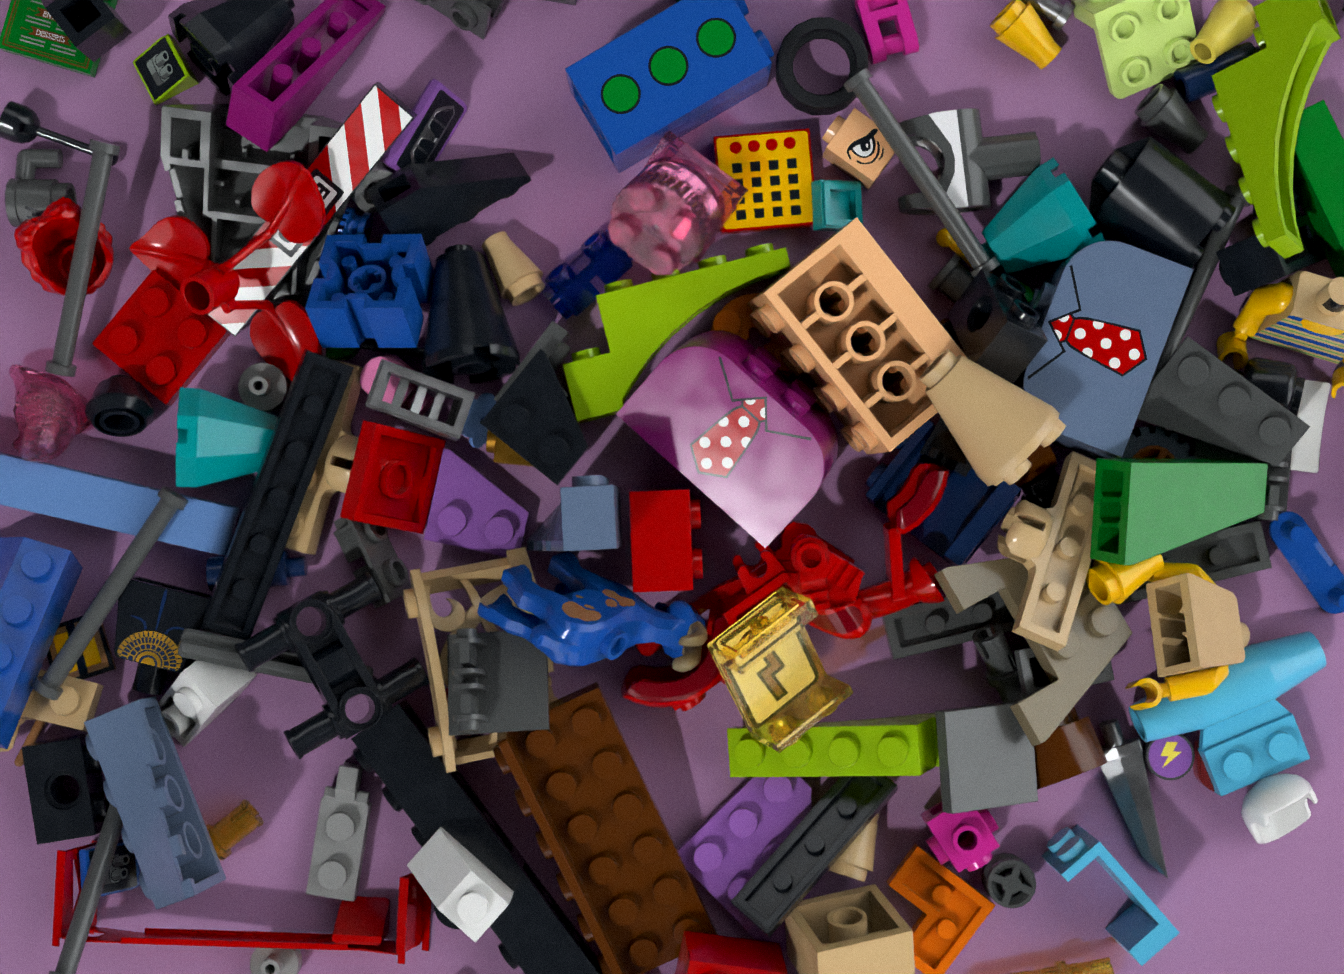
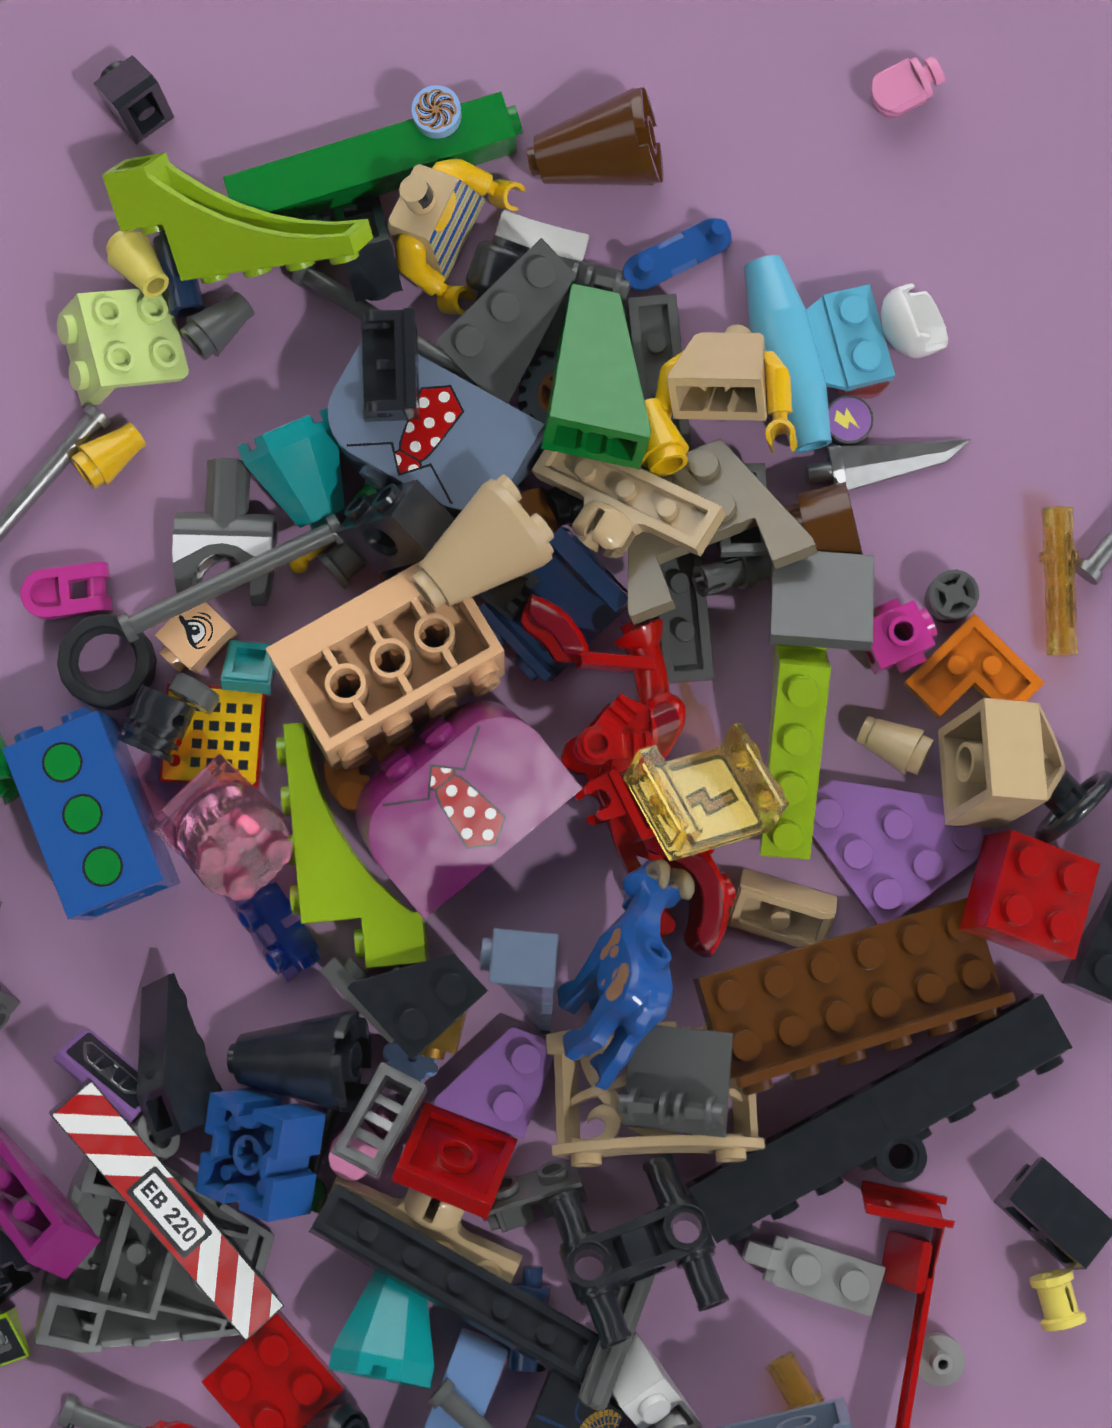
camera: 80 degrees left, 5 degrees down
red plant [129,160,326,381] -> none
light grey tile [238,363,290,412] -> none
blue bush [338,207,373,242] -> none
white slope [407,827,514,942] -> none
tan cone [481,231,545,306] -> none
red brick [629,489,703,593] -> none
black tile [731,776,898,938] -> none
medium azure panel [1042,824,1180,966] -> none
black cylinder [1089,136,1236,268] -> none
none -> black piece [117,684,196,763]
none -> dark grey tile [168,673,220,715]
none -> black hinge [361,308,420,422]
none -> tan slope [727,868,838,948]

